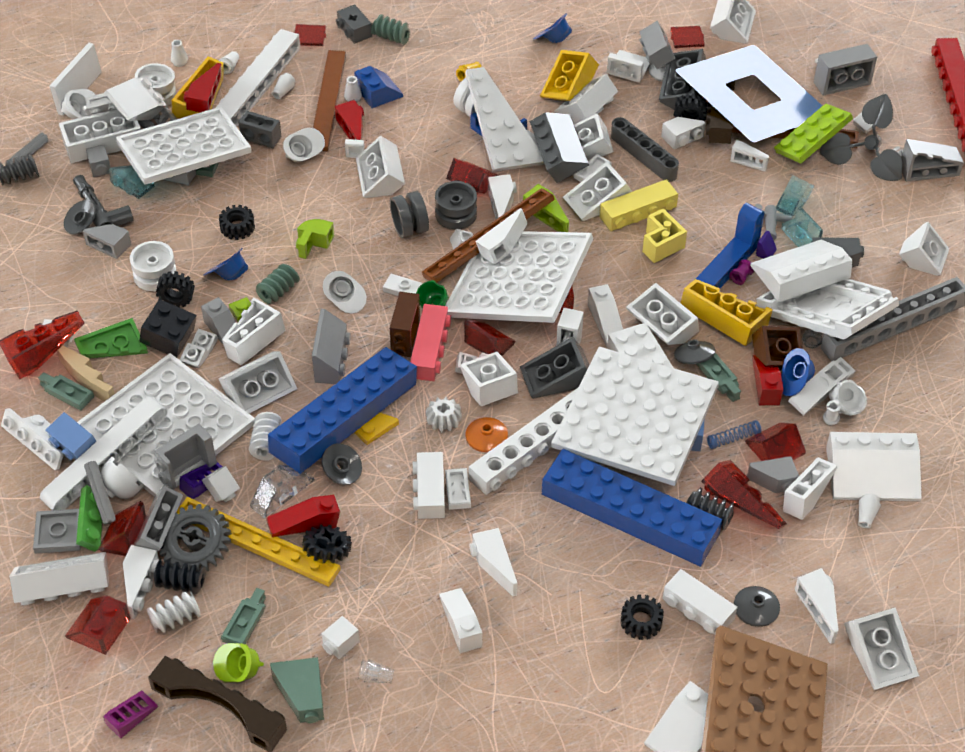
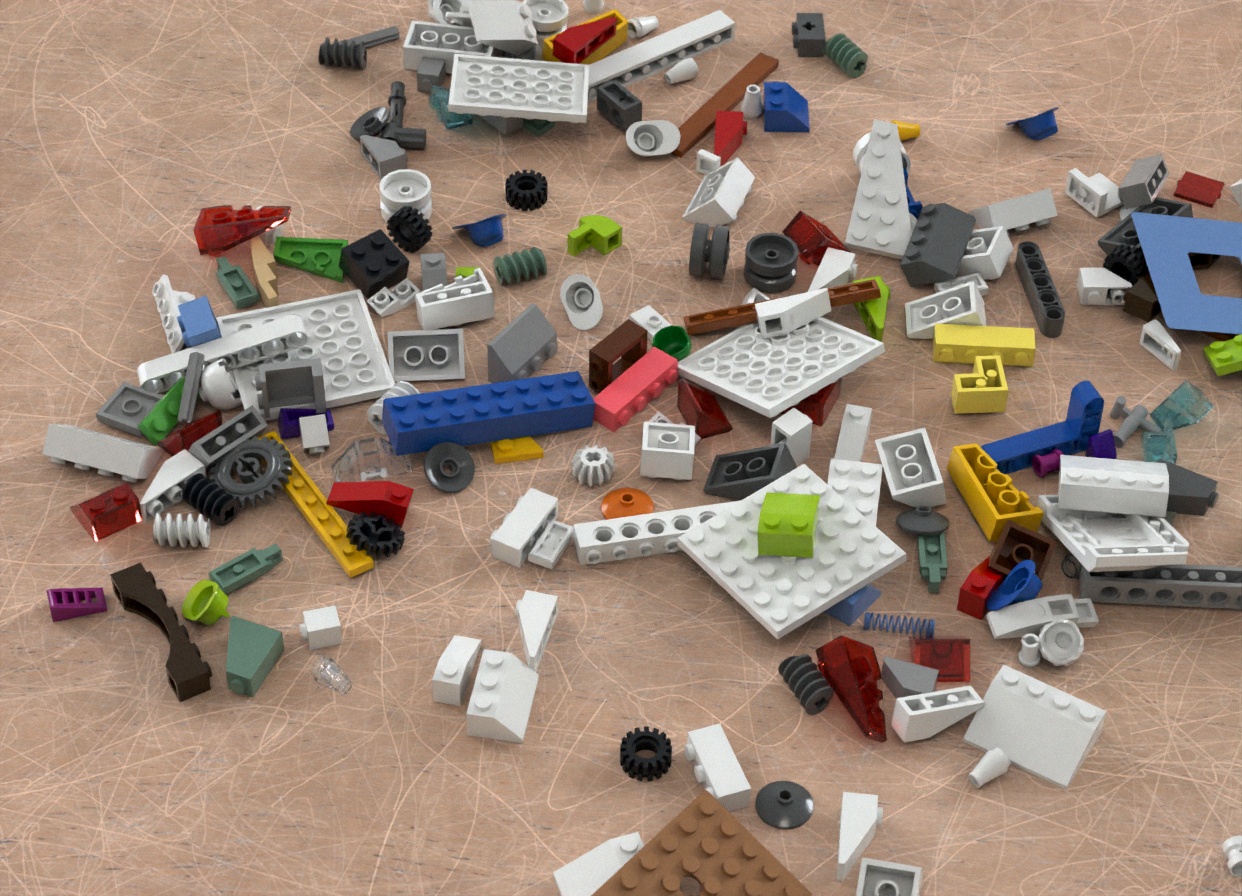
camera: 30 degrees right, 5 degrees down
clear red piece [293,24,326,46] -> none
yellow slope [540,50,599,101] -> none
blue brick [542,449,722,567] -> none
none -> white slope [466,649,539,743]
none -> lime slope [757,492,820,558]

